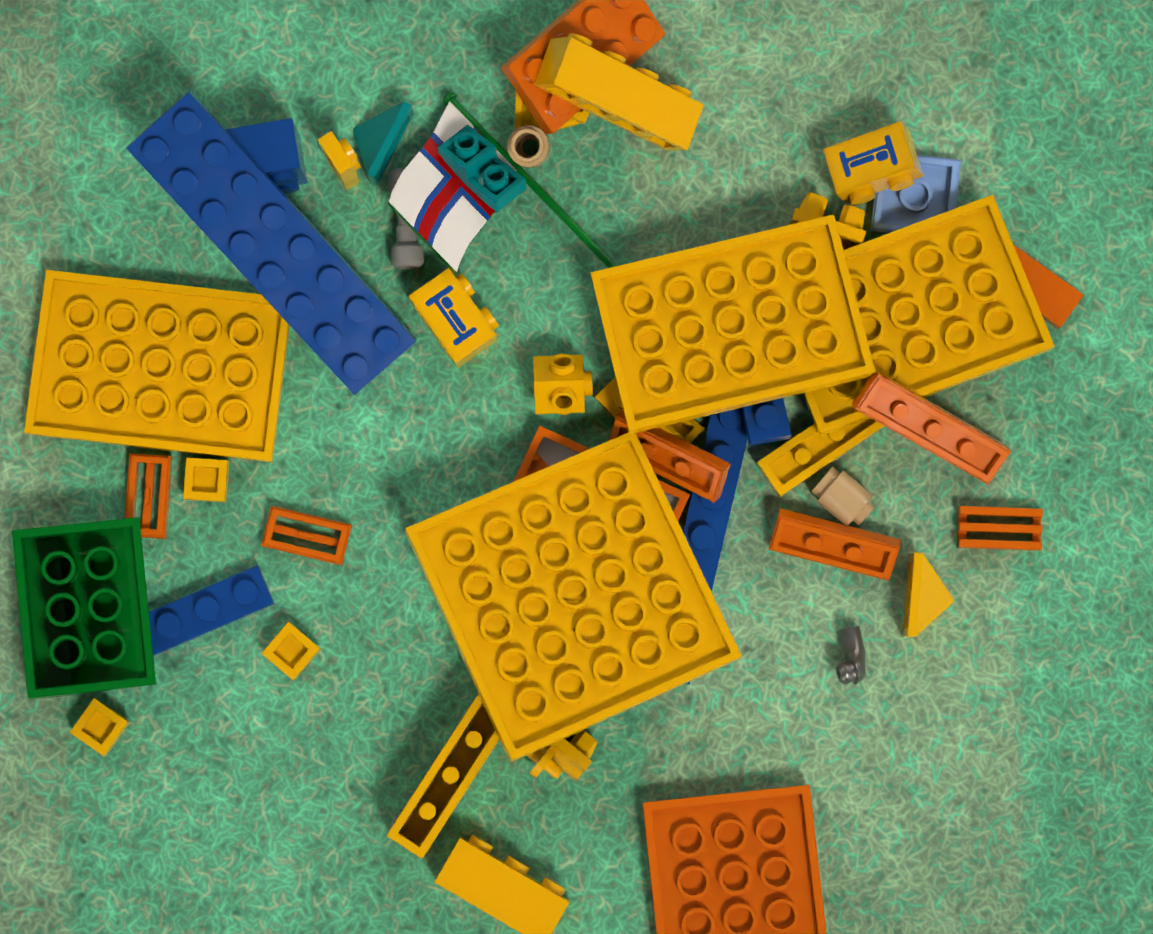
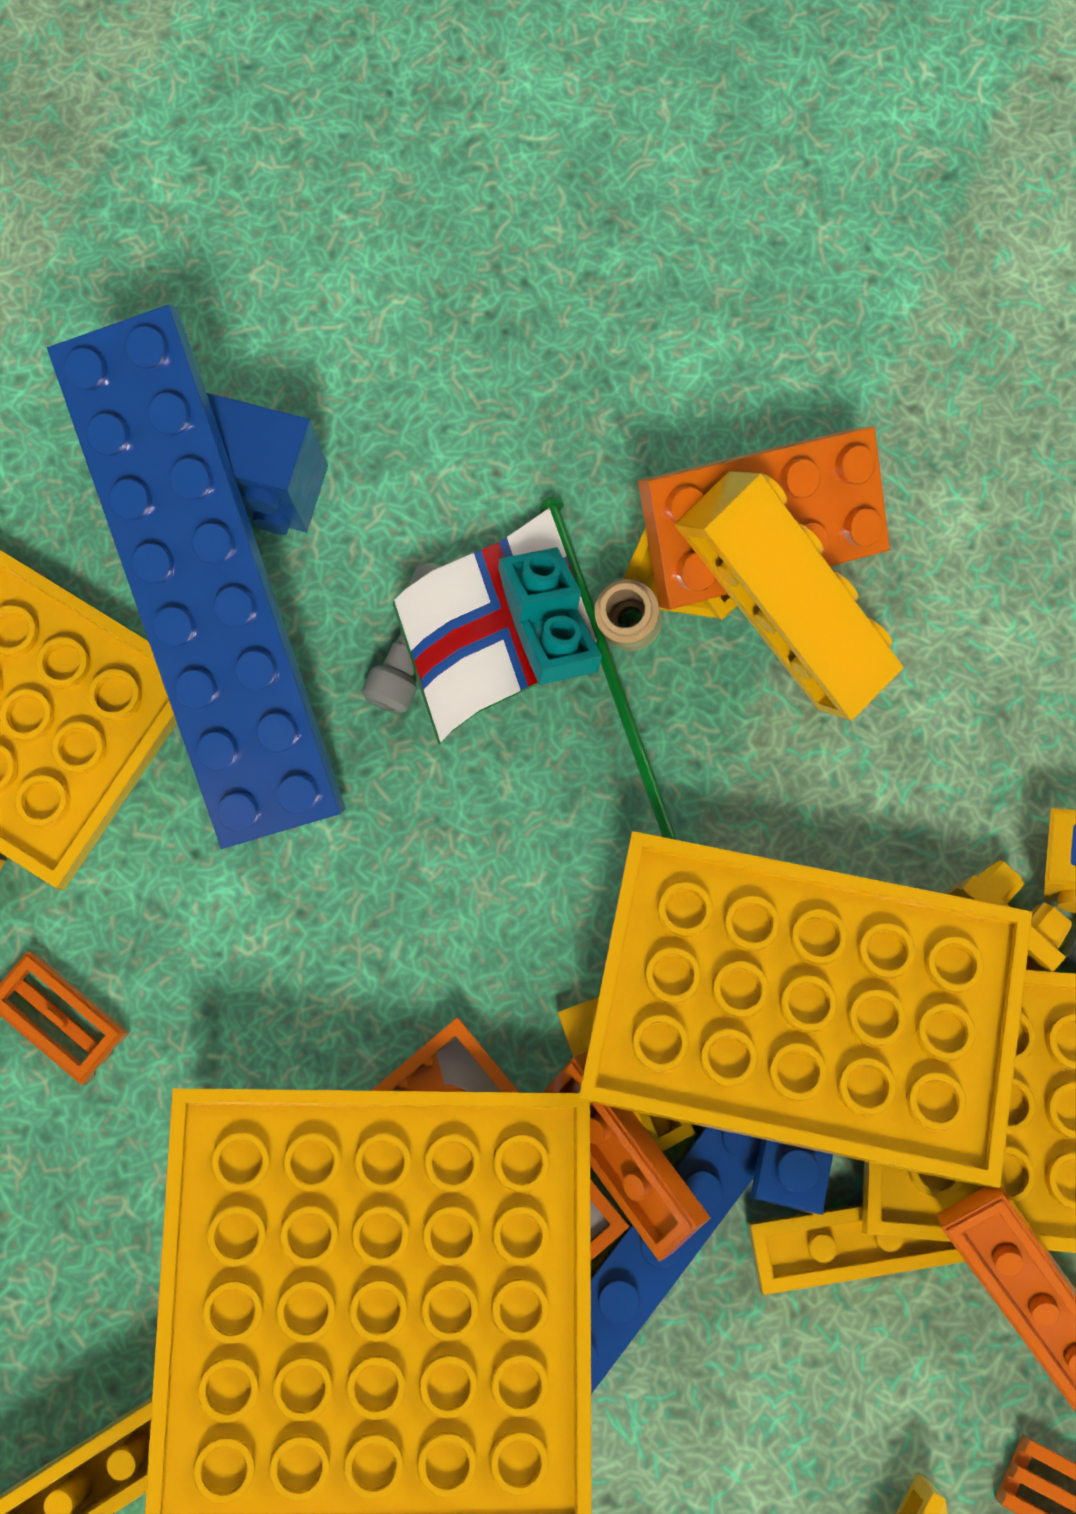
camera: 30 degrees right, 5 degrees down
yellow plate [318,131,361,191] -> none
teal slope [353,101,414,185] -> none
yellow brick [408,268,499,369] -> none
yellow brick [533,354,593,415] -> none
orange tile [769,508,901,581] -> none
tan brick [811,466,874,526] -> none

